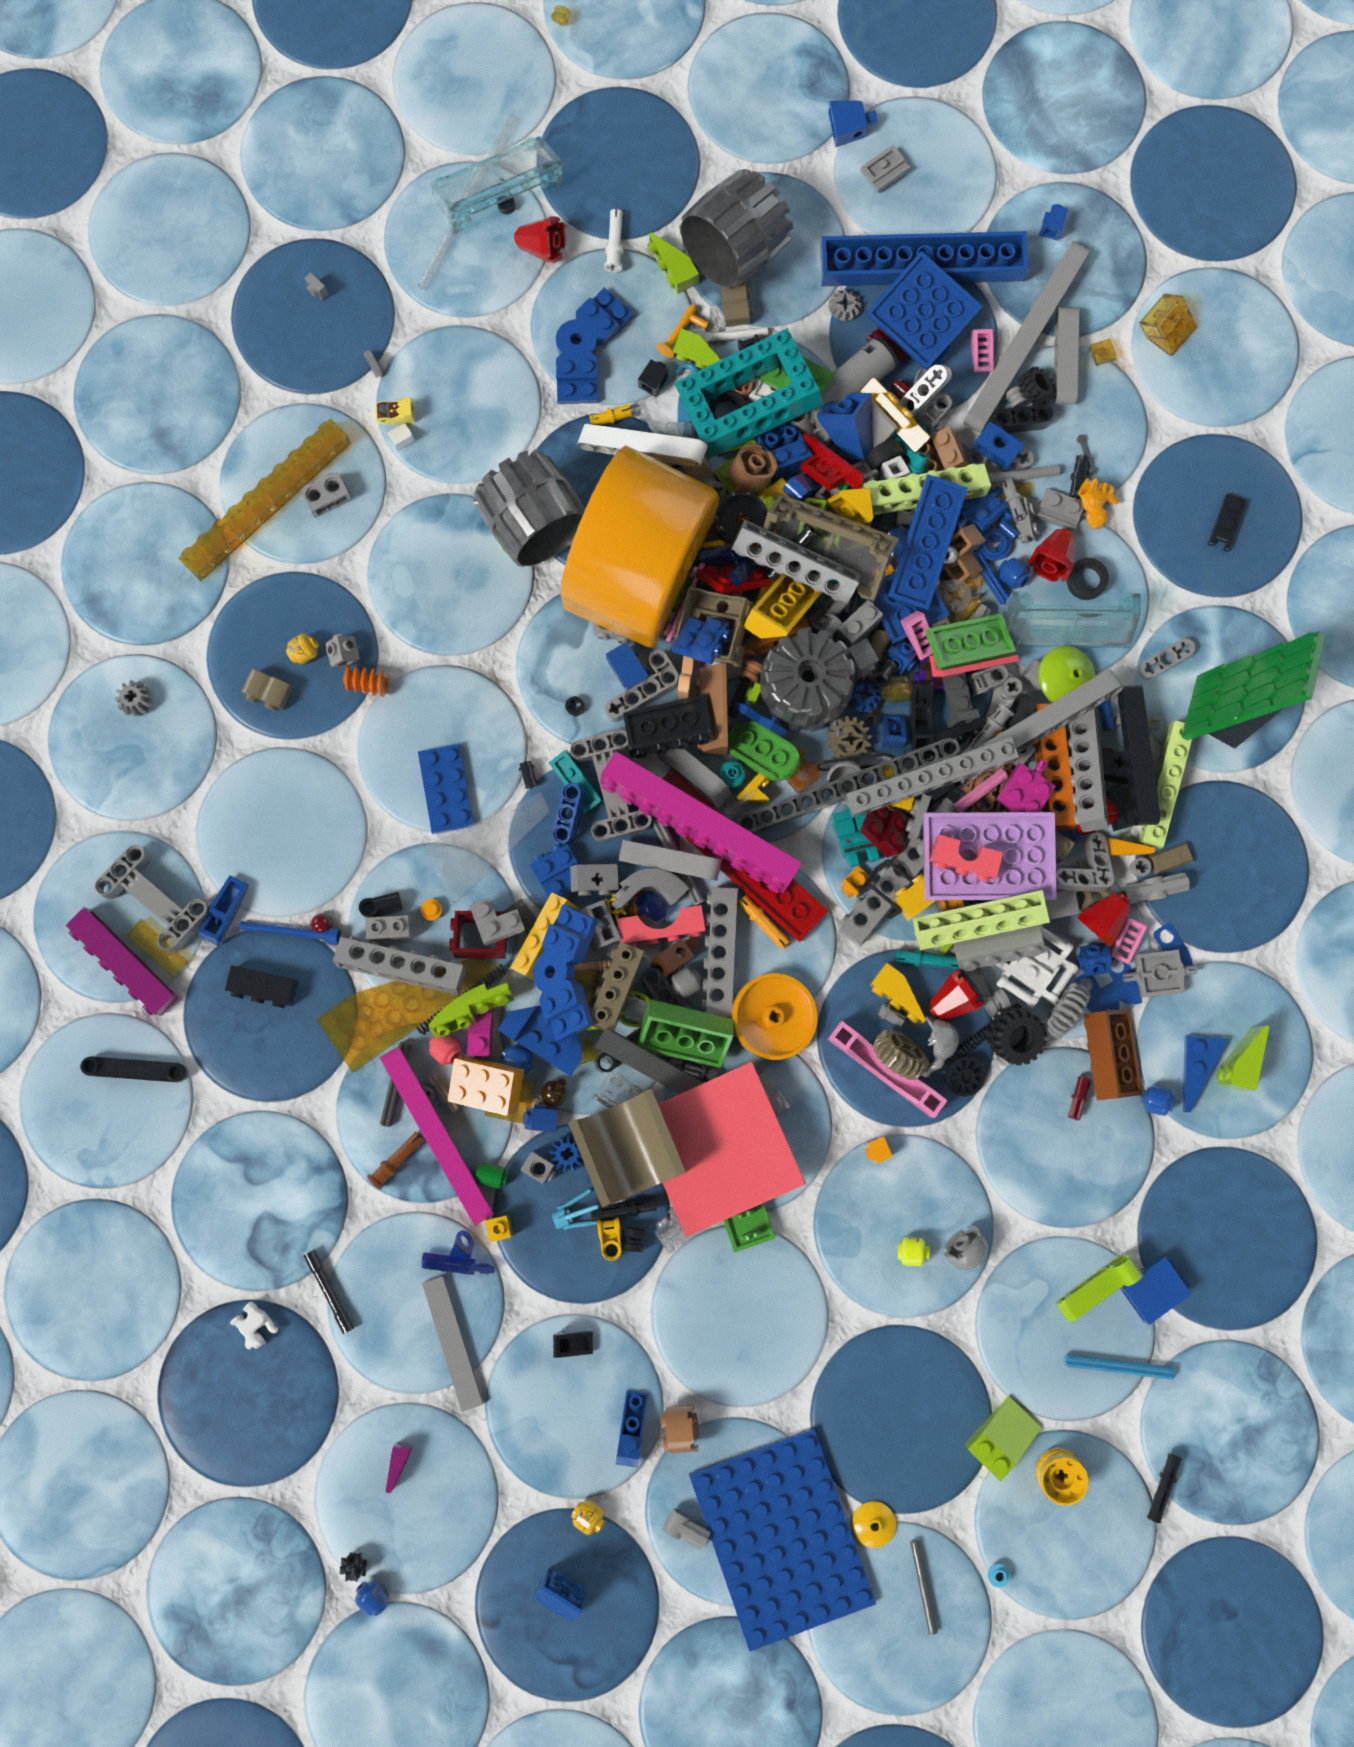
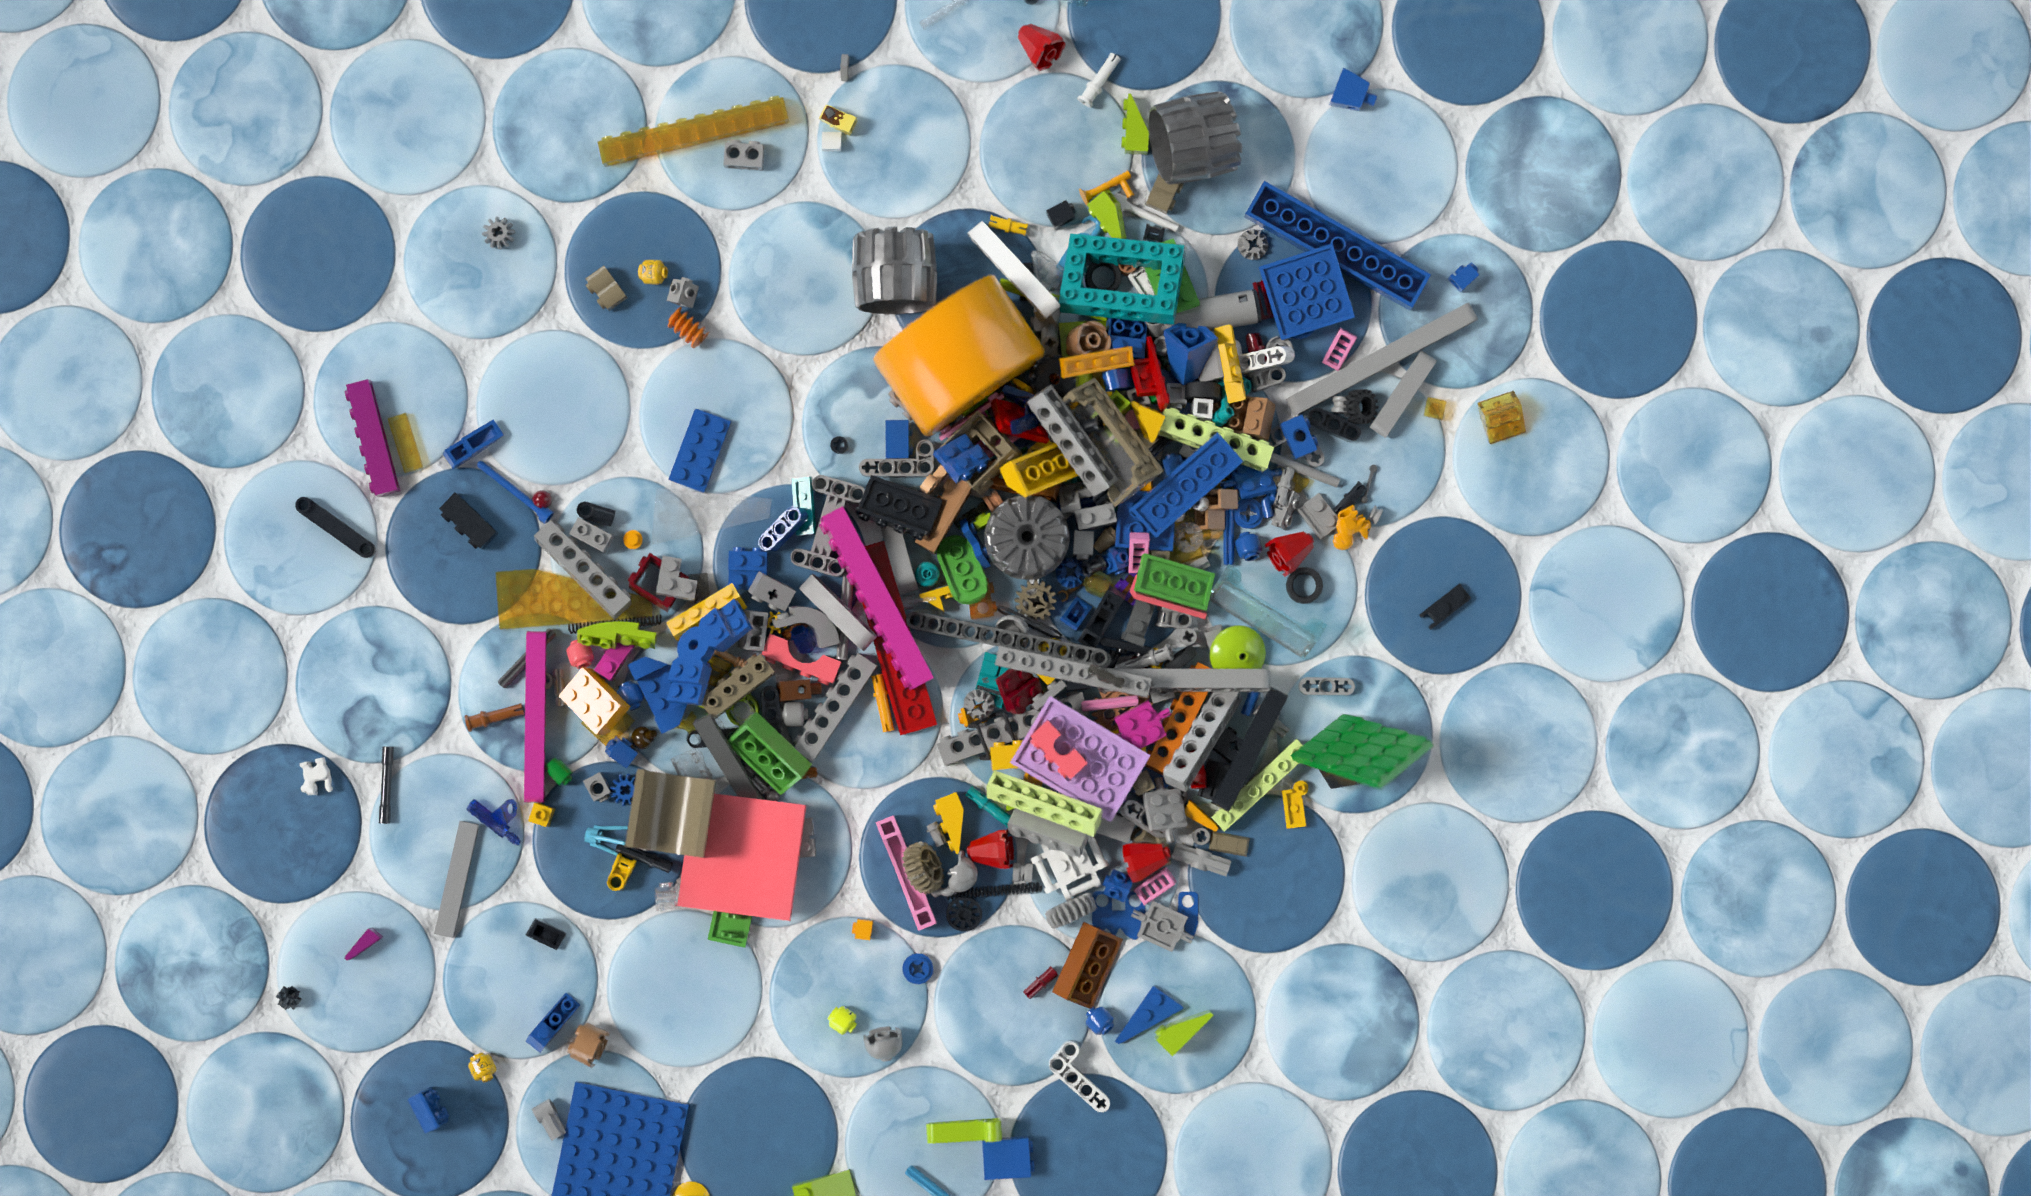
camera: 30 degrees right, 5 degrees up
light grey beam [95,845,209,954] -> none
blue head [355,1580,388,1616] -> none
black pin [518,761,538,789] -> none
blue plate [556,287,634,404] -> none
black wheel [622,1227,646,1252] -> none
light orange dish [731,973,817,1060] -> none
light grey plate [860,145,911,193] -> none
black tyre [986,1006,1048,1065] -> none
none -> blue gear [902,953,933,984]
none -> light grey gear [963,689,994,720]
none -> white beam [1049,1040,1110,1112]
none -> light orange tile [1059,346,1134,378]
none -> clear smoke axle [1088,664,1125,689]
none -> light grey plate [1142,777,1187,843]
none -> yellow hinge [1282,780,1308,829]
none -> light grey bush [1367,505,1384,525]

